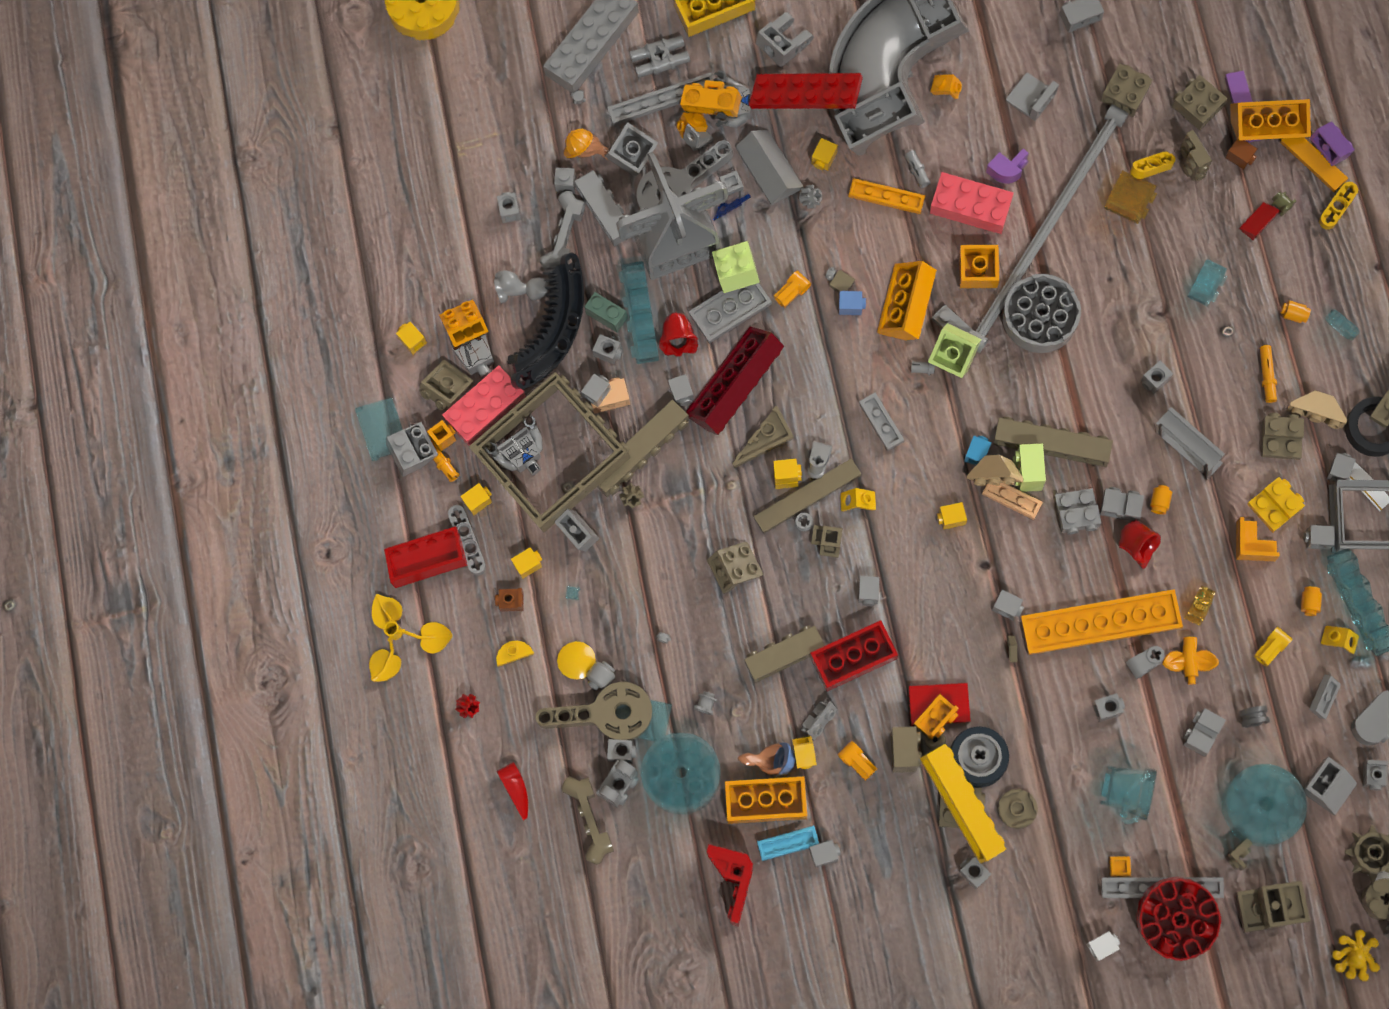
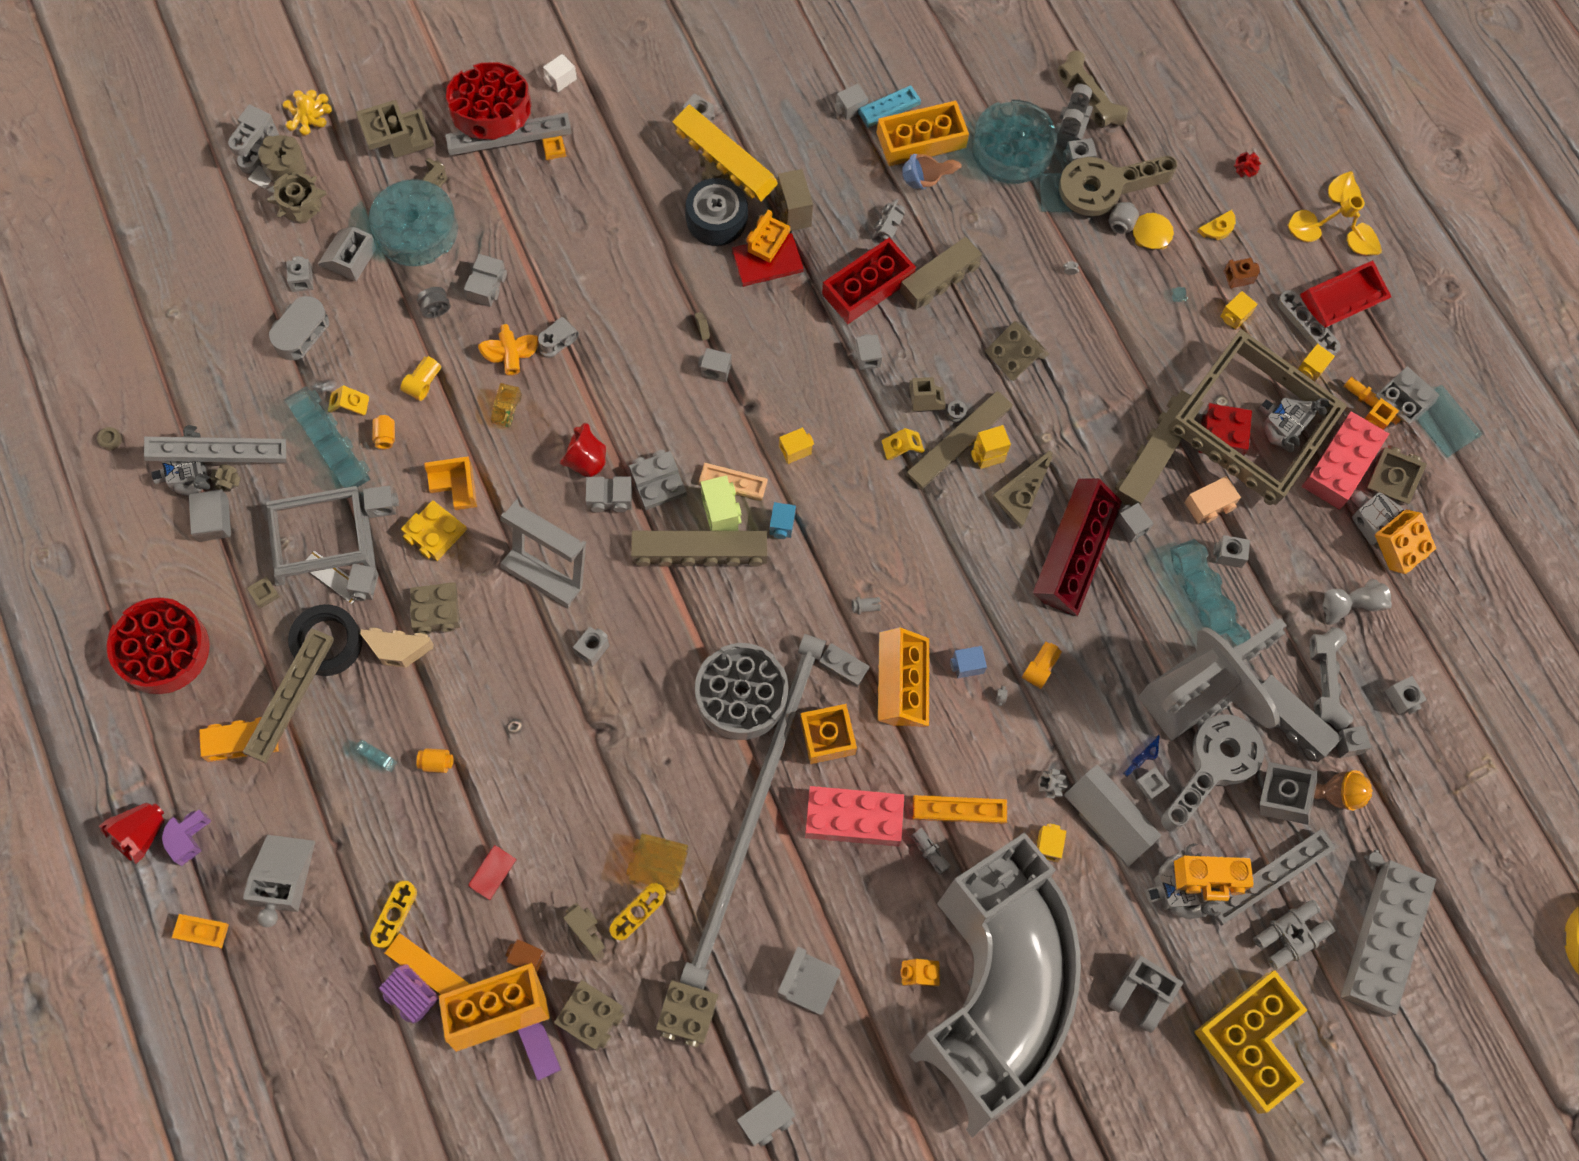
camera: 155 degrees right, 5 degrees down
yellow brick [396,322,427,355] -> none
red piece [496,762,528,821] -> none
black gear [507,253,584,389] -> none
light grey brick [555,509,600,551] -> none
light grey brick [581,374,611,407] -> none
sand green brick [585,292,627,333] -> none
dark tan gear [619,483,644,508] -> none
red piece [659,312,698,357] -> none
light orange bracket [677,113,708,138] -> none
light grey bracket [683,124,714,151] -> none
light grey plate [689,283,772,344] -> none
light grey brick [694,691,717,715] -> none
red bracket [707,844,754,927] -> none
yellowish green brick [712,241,760,293] -> none
red plate [749,73,863,109] -> none
yellow brick [792,736,817,769] -> none
light grey piece [807,441,832,479] -> none
dark tan tile [829,270,855,293] -> none
light orange piece [837,741,878,781] -> none
light grey plate [859,392,904,451] -> none
yellowish green brick [928,323,982,378] -> none
tan slope [967,455,1023,486] -> none
medium lavender brick [986,149,1029,183] -> none
dark tan tile [997,789,1038,829] -> none
light orange plate [1020,589,1183,655] -> none
light grey brick [1092,694,1125,722] -> none
clear light blue piece [1100,765,1157,824] -> none
light orange brick [1150,485,1173,515] -> none
clear light blue brick [1188,259,1228,307] -> none
light orange pin [1259,345,1277,403] -> none
olive brick [1272,191,1297,217] -> none
light grey plate [1309,674,1341,719] -> none
none -> red brick [1198,403,1252,456]

